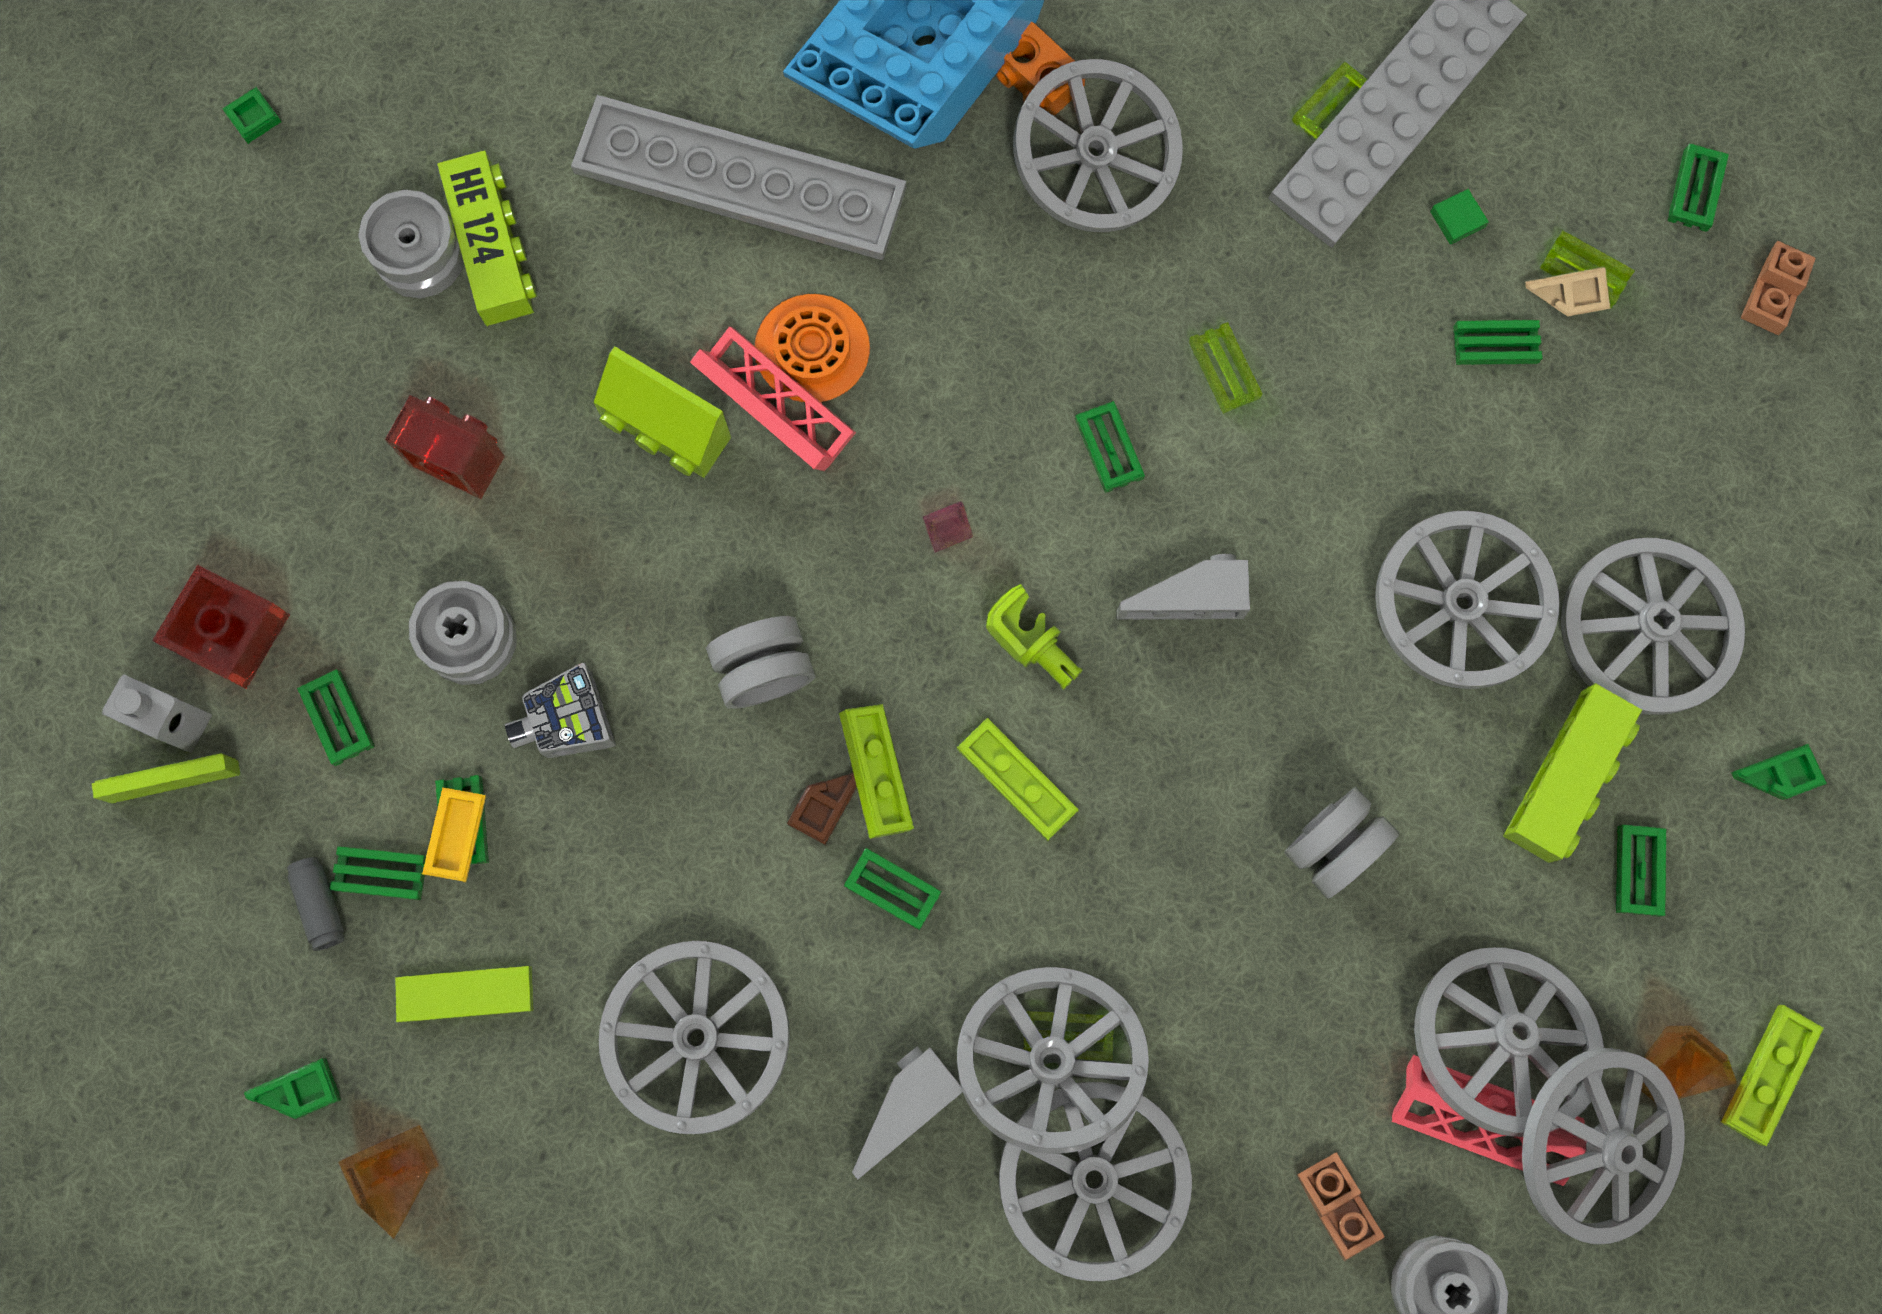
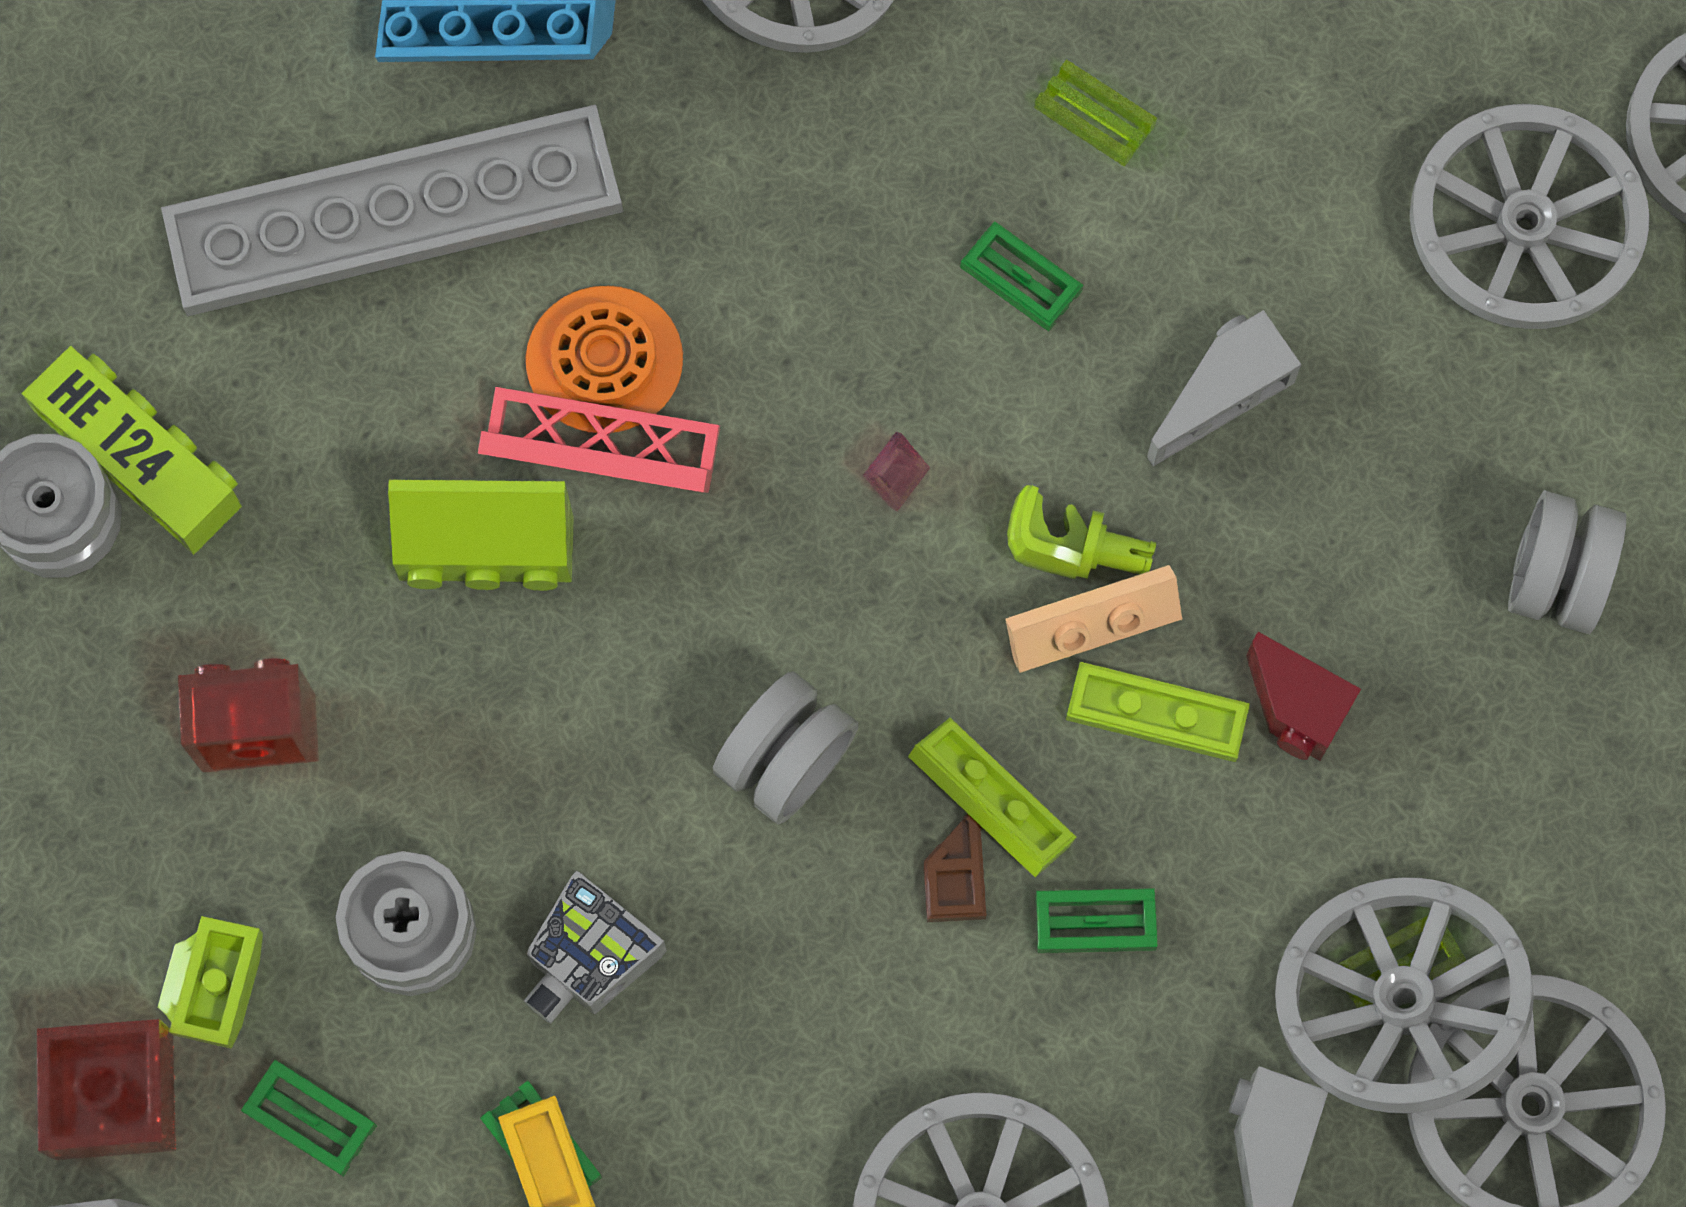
camera: 30 degrees left, 5 degrees down
none -> lime slope [157,916,263,1049]
none -> light nougat plate [1006,565,1182,673]
none -> dark red slope [1246,632,1361,761]

